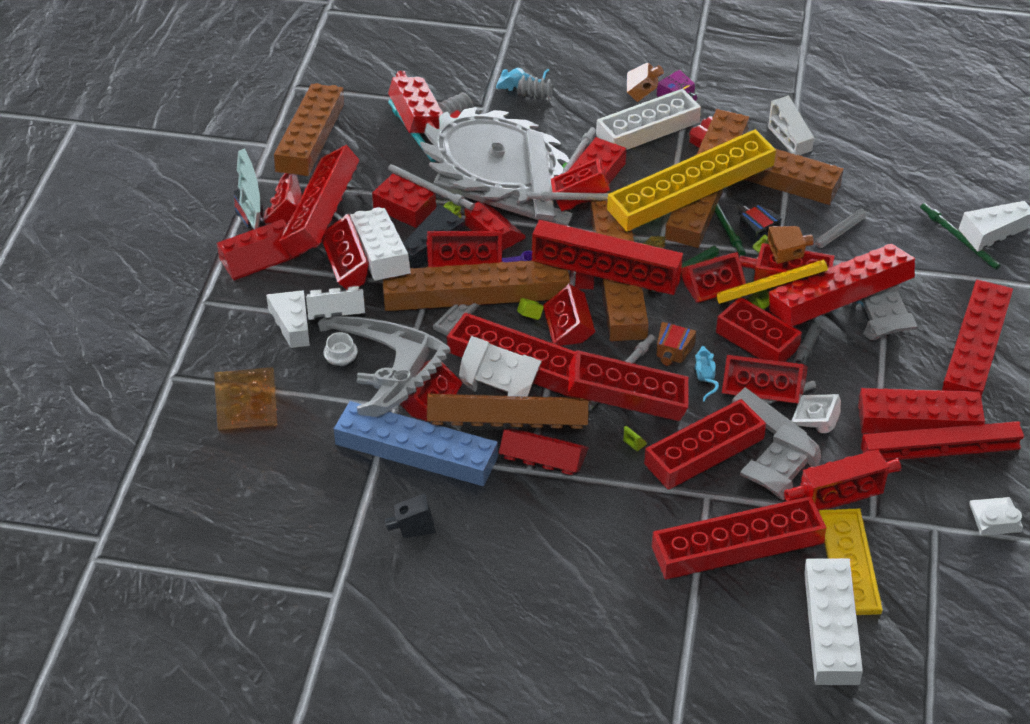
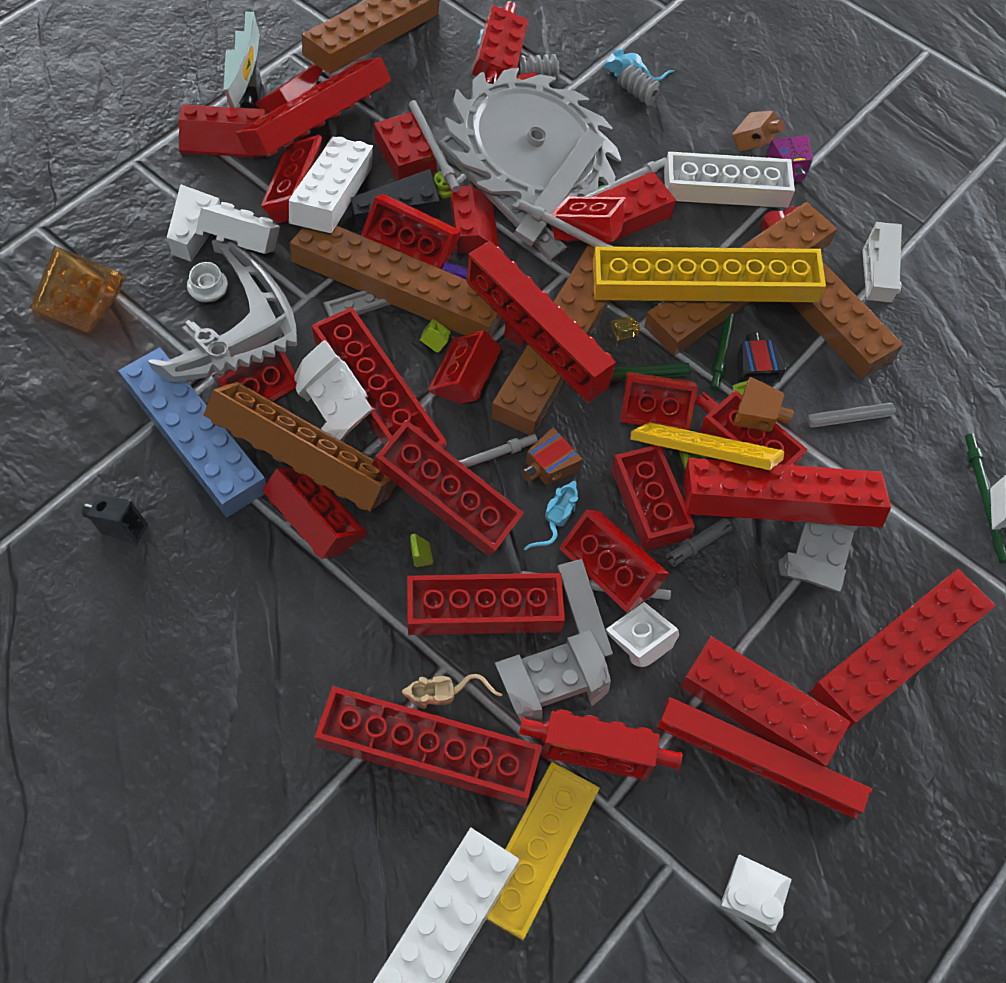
camera: 25 degrees right, 15 degrees up
none -> tan animal [402,674,502,709]

